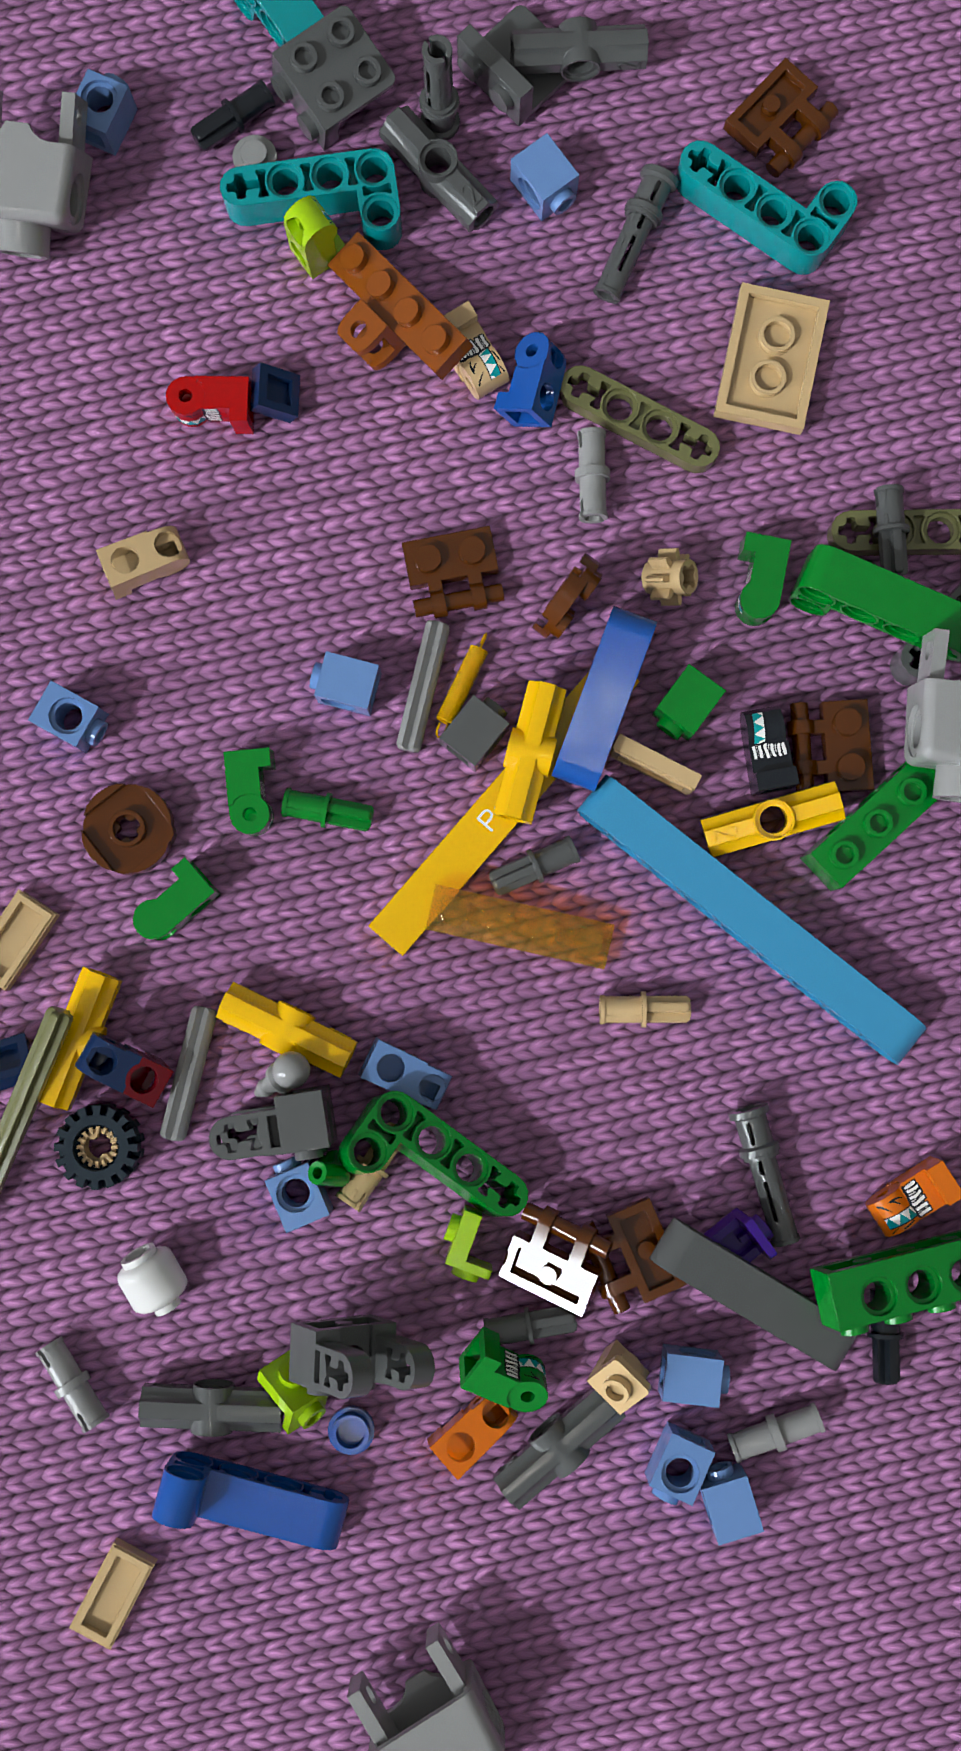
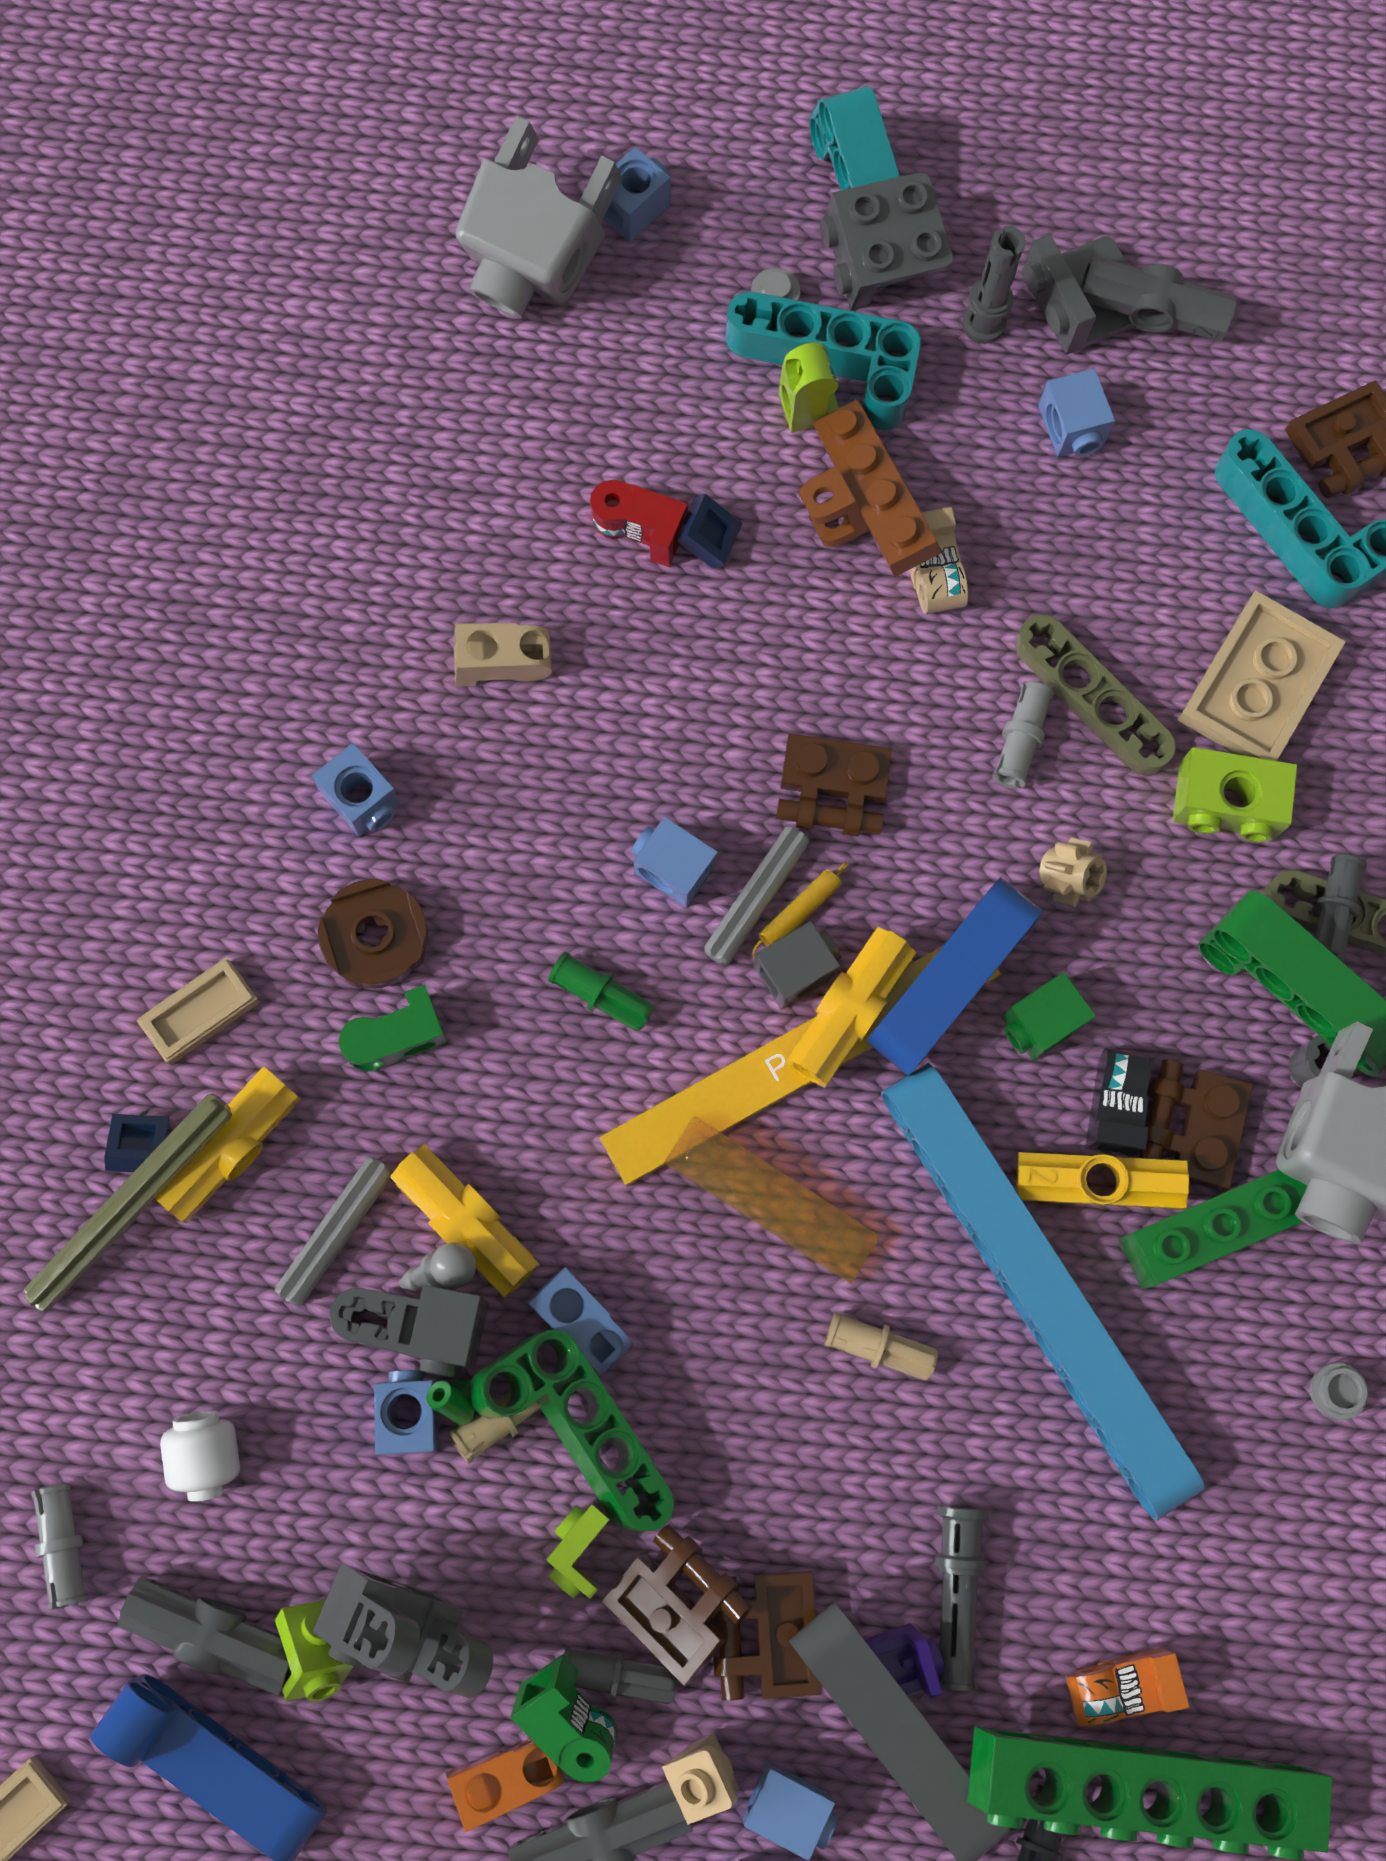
camera: 15 degrees right, 10 degrees down
black bush [54,1103,145,1190] -> none
leg [75,1032,174,1108] -> none
black axle [190,79,276,151] -> none
green leg [223,747,276,836] -> none
blue plate [328,1406,375,1455] -> none
dark grey piece [379,105,498,233] -> none
dark grey axle [489,835,581,895] -> none
blue leg [494,332,566,427] -> none
reddish brown plate [532,552,603,638] -> none
dark grey pin [593,164,679,304] -> none
tan tile [609,734,702,796] -> none
green leg [735,532,792,626] -> none
none -> lime brick [1172,747,1297,843]

